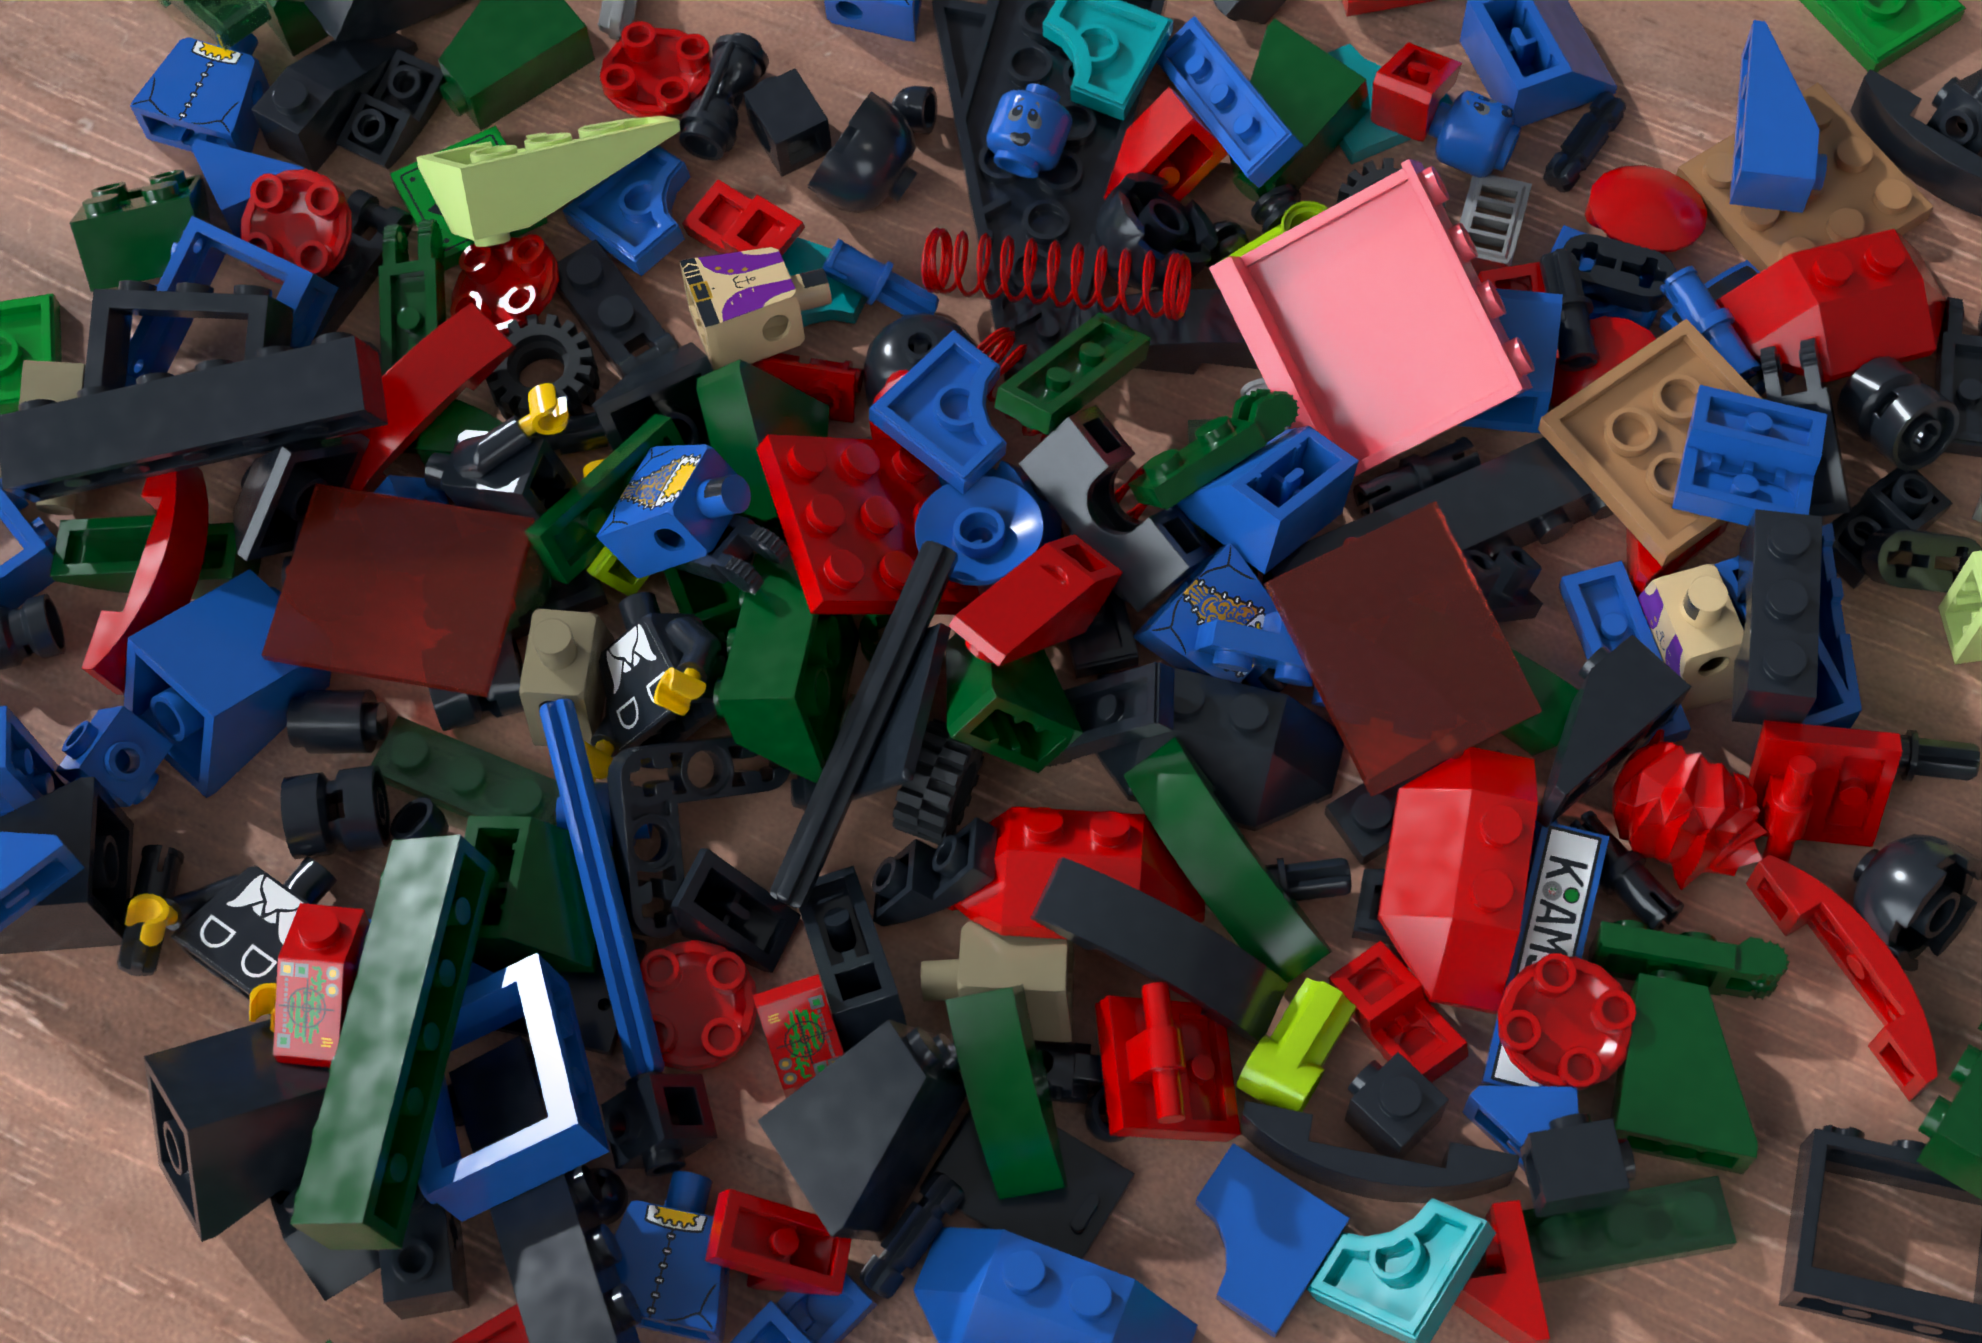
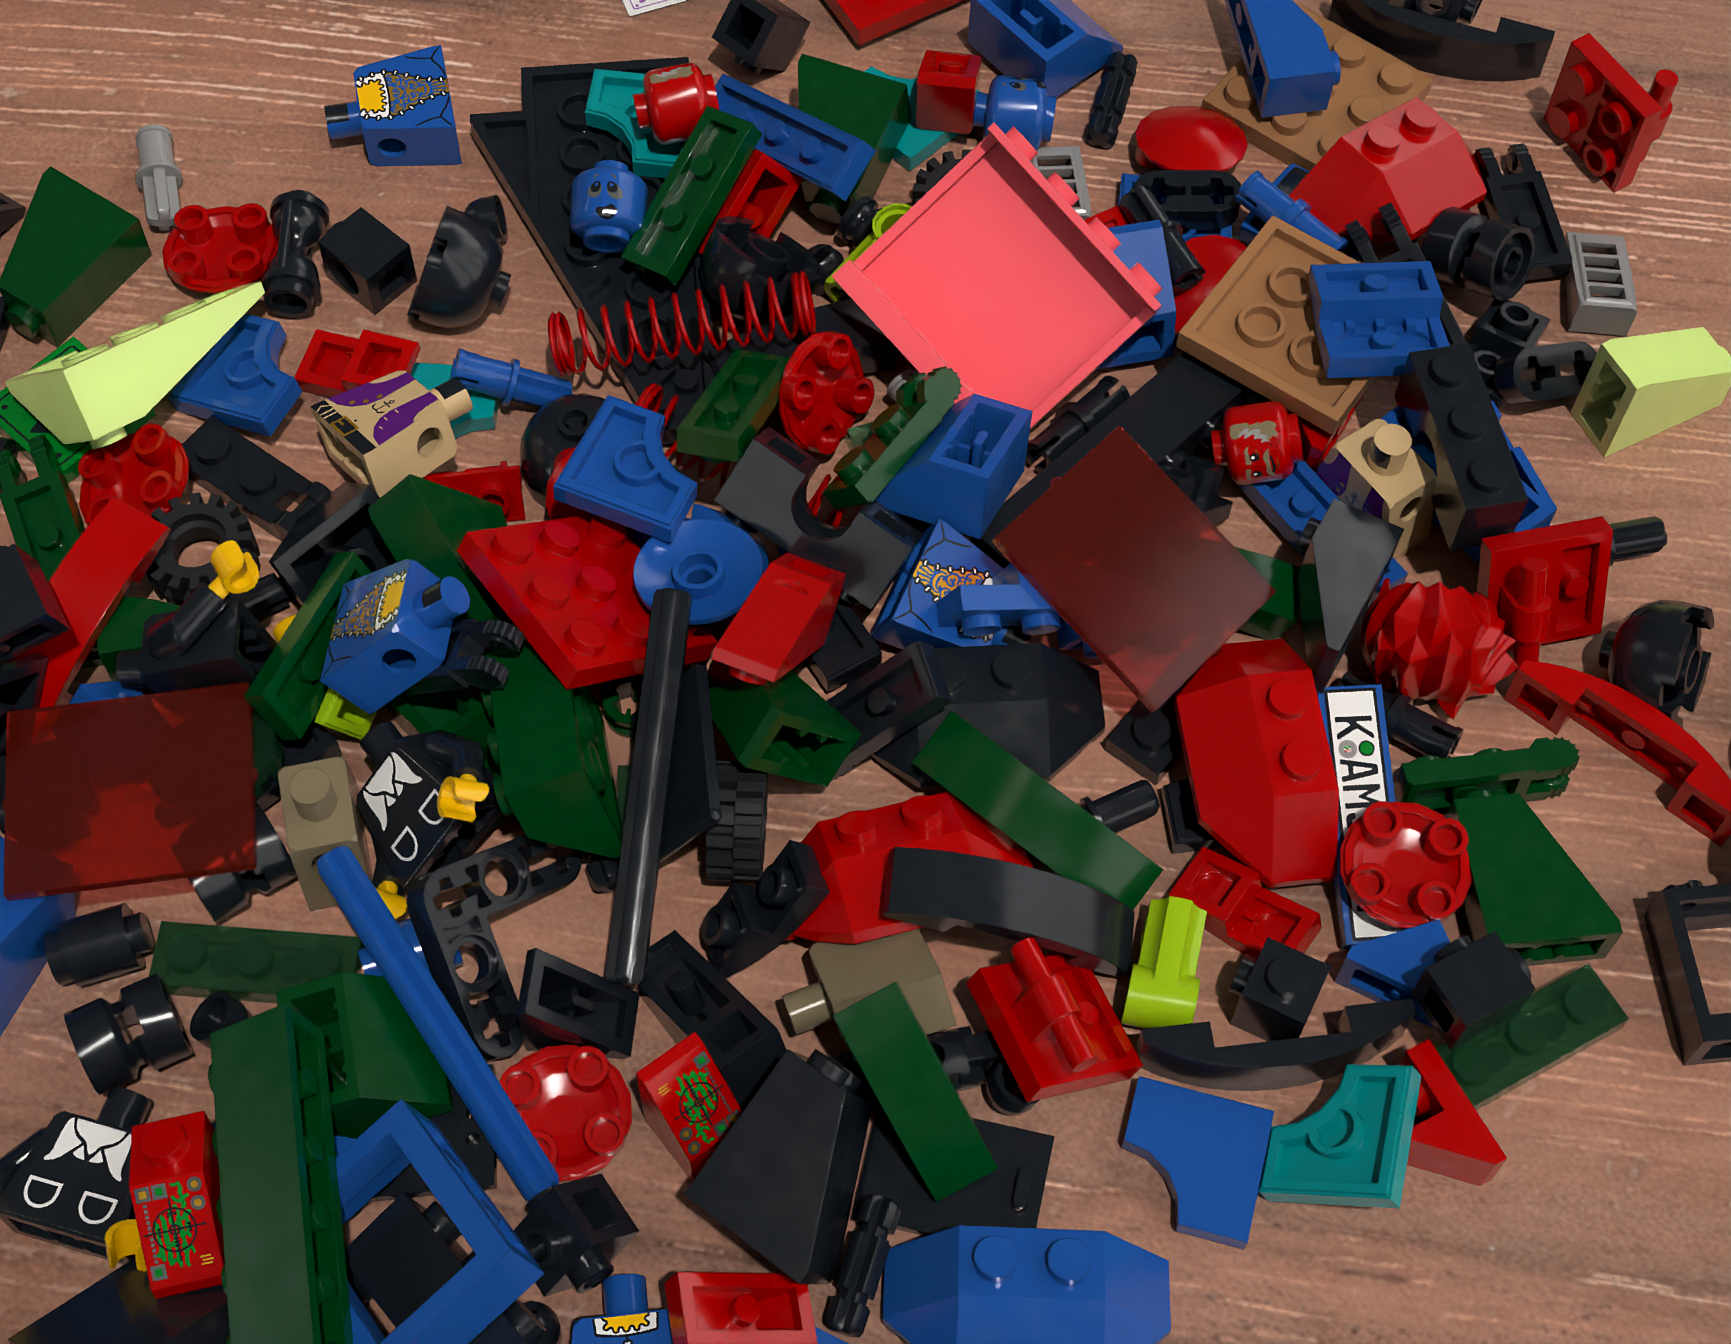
camera: 25 degrees left, 5 degrees down
none -> dark green plate [621,105,762,286]
none -> red head [633,63,719,145]
none -> red dish [779,331,874,455]
none -> red head [1211,401,1303,485]

